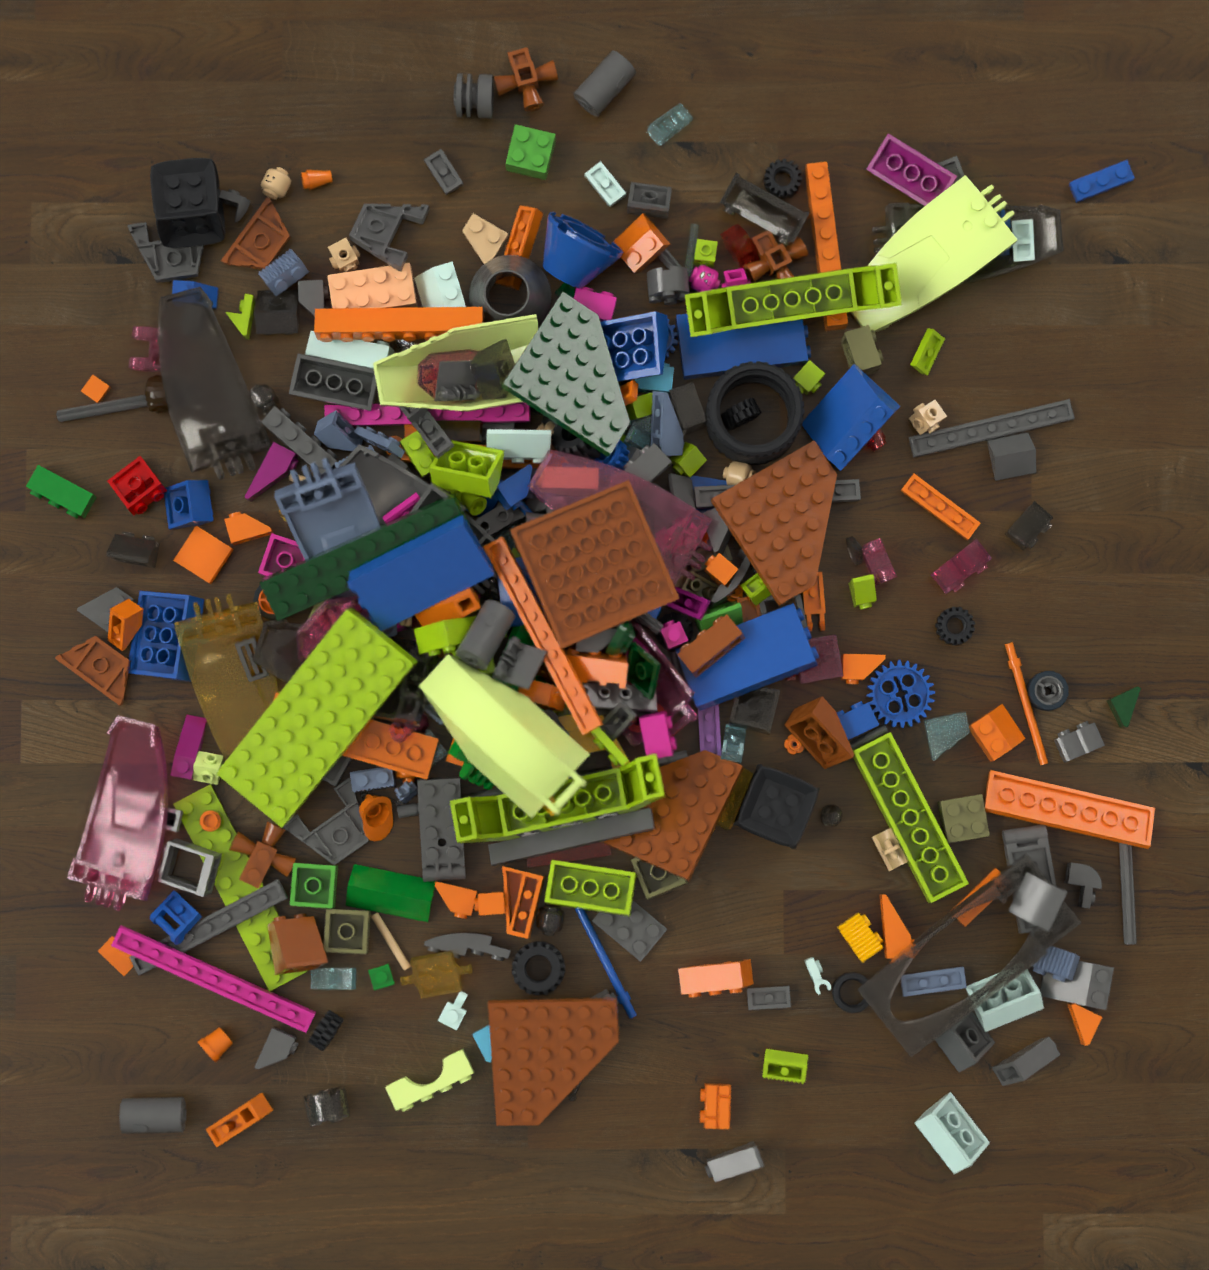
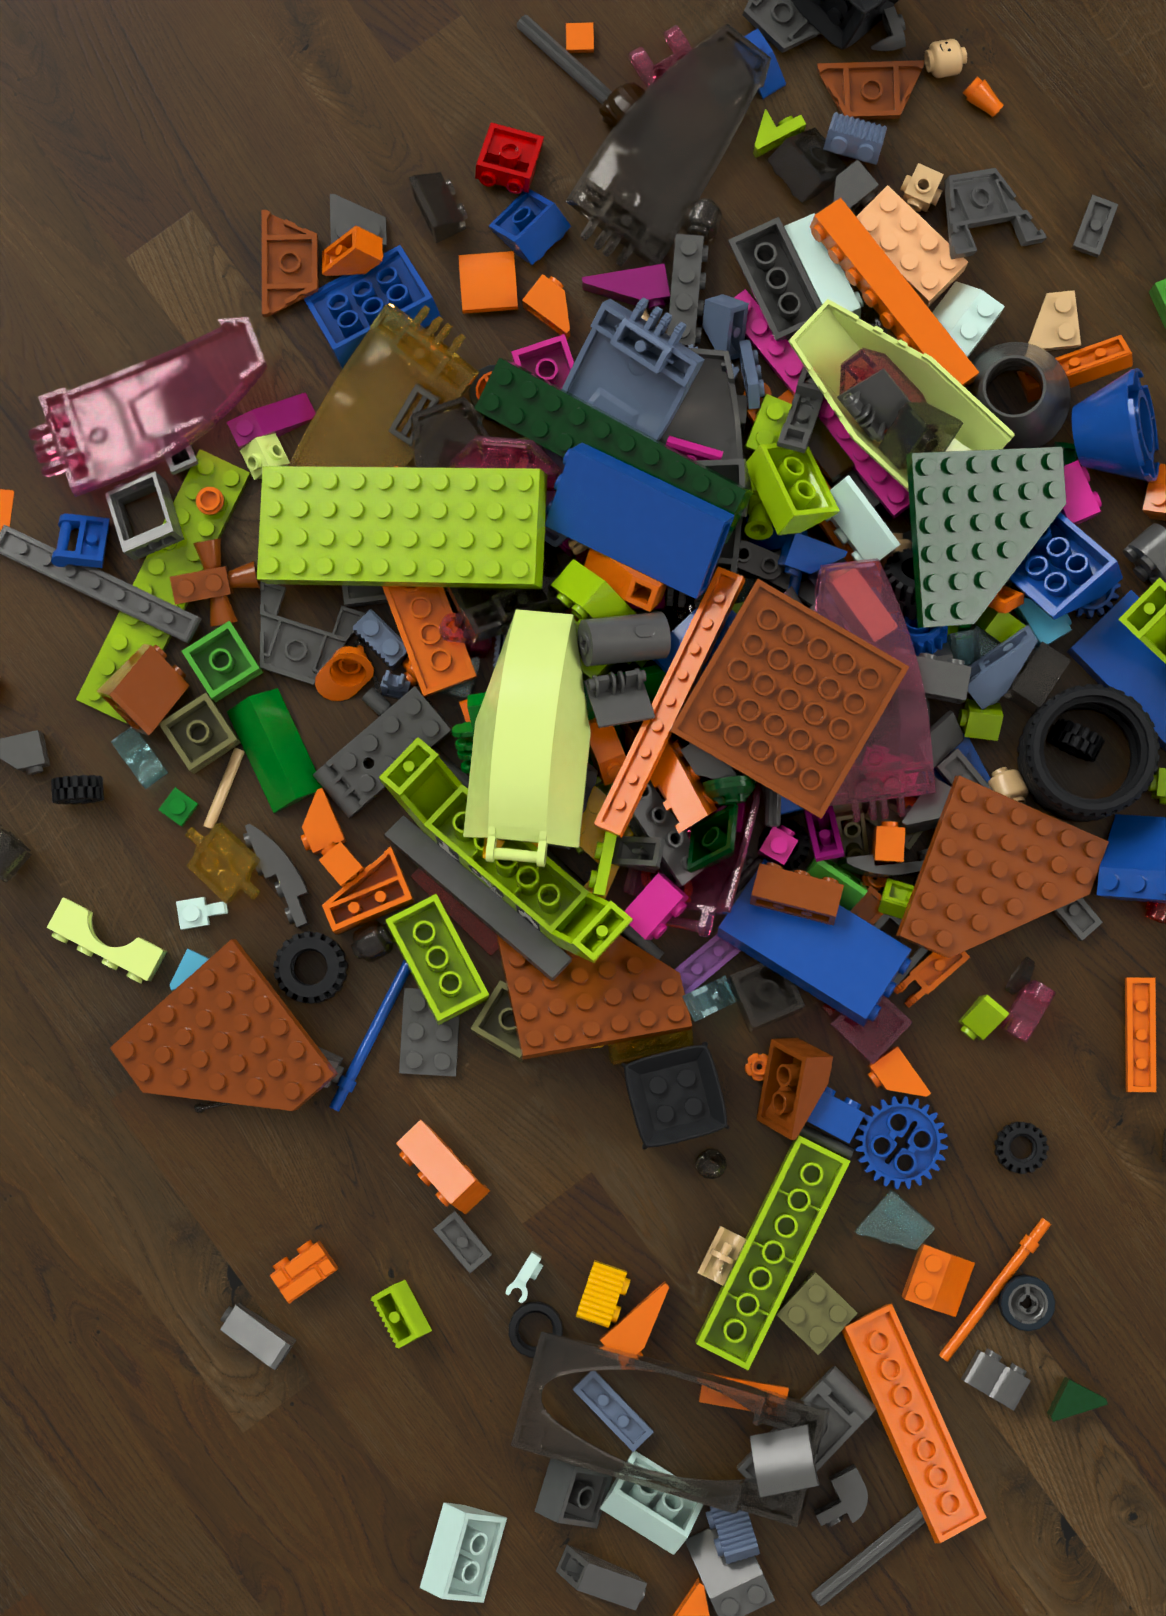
camera: 60 degrees right, 0 degrees up
green brick [26,465,97,519] -> none
dark pink plate [111,925,316,1033] -> none
clear pink brick [931,539,992,594] -> none

